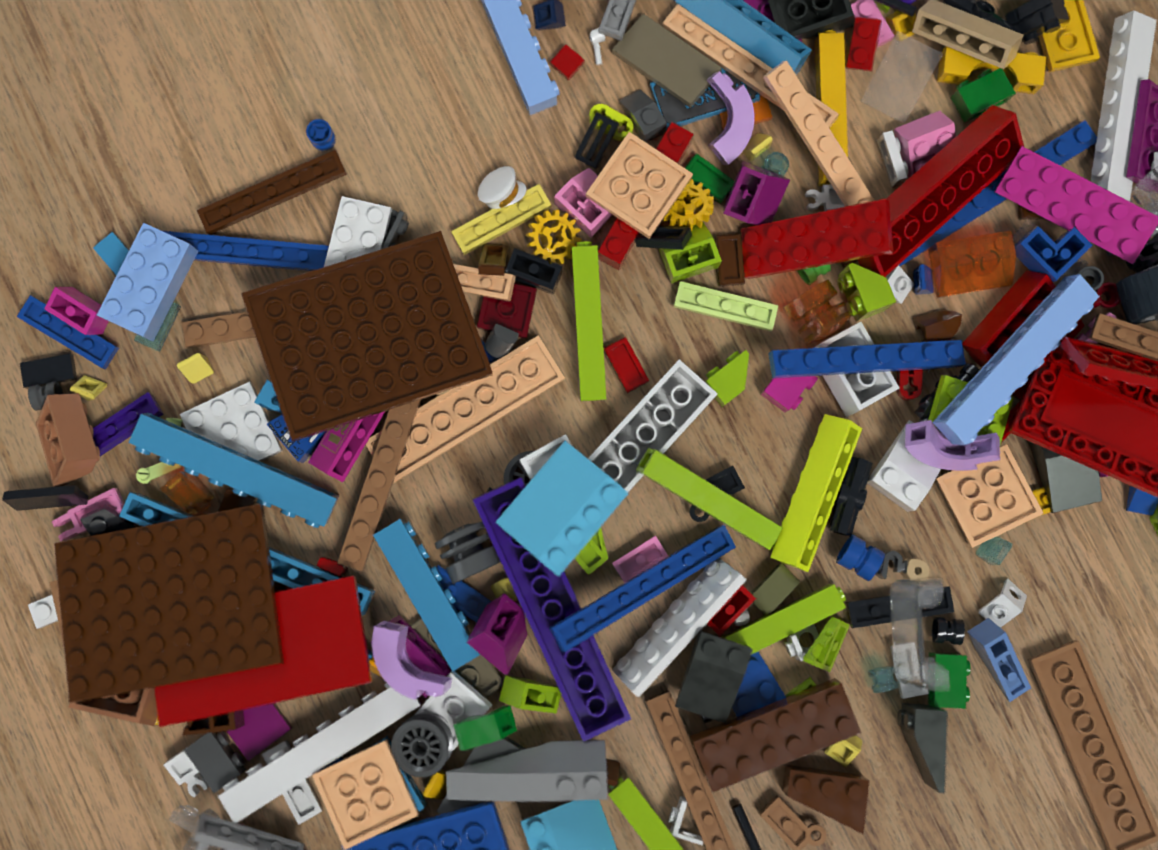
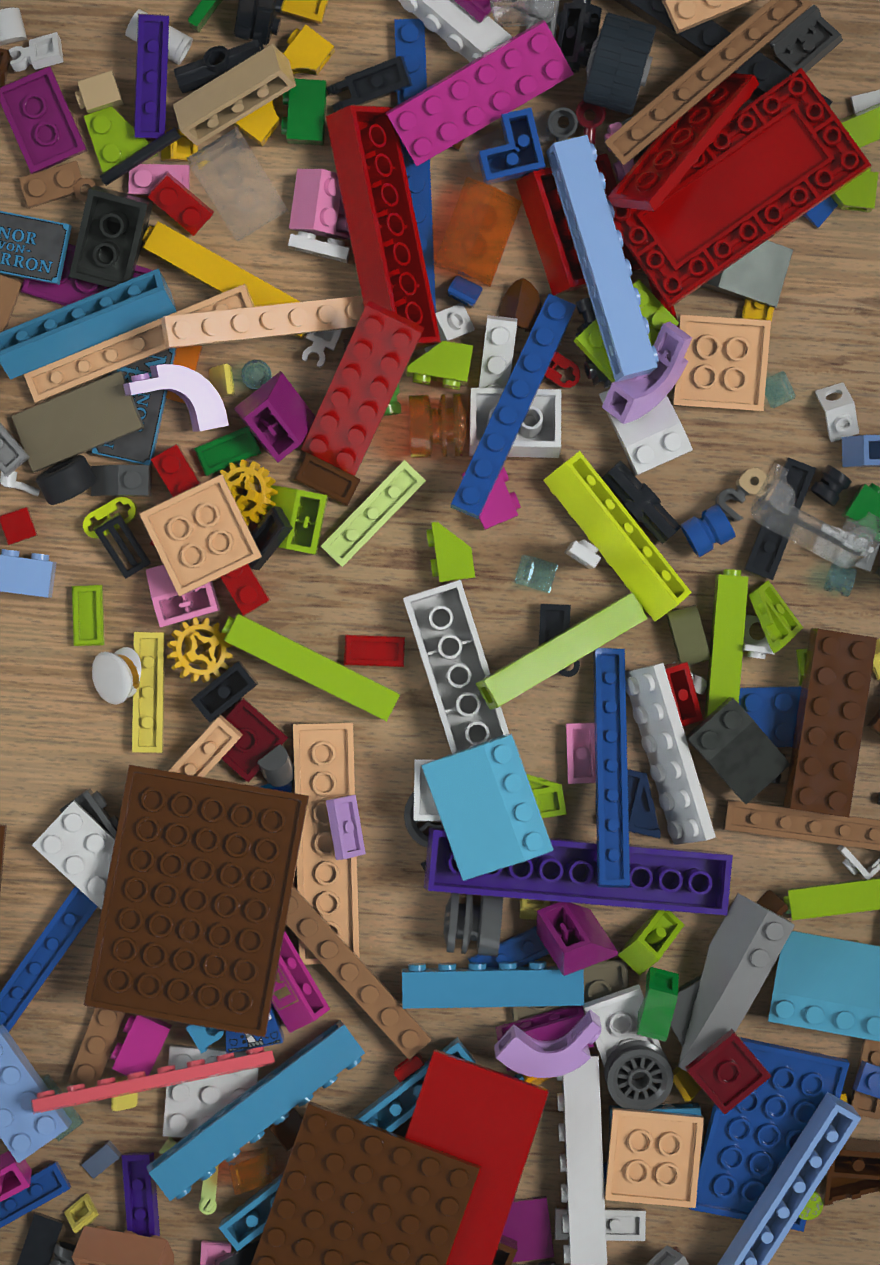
camera: 55 degrees left, 5 degrees up
reddish brown tile [478,244,508,276] -> none
none -> coral plate [31,1047,275,1114]
none -> black tyre [36,455,96,505]
none -> lime tile [72,585,105,646]
none -> sand blue piece [81,1140,122,1179]
none -> dark pink brick [110,1015,172,1076]
none -> black hinge [326,56,413,112]
none -> lavender plate [326,795,366,860]
none -> white plate [479,315,517,388]
none -> clear light blue slope [515,555,558,593]
none -> white plate [564,539,601,569]
none -> dark blue wing [627,769,661,838]
none -> dark red plate [685,1029,771,1115]

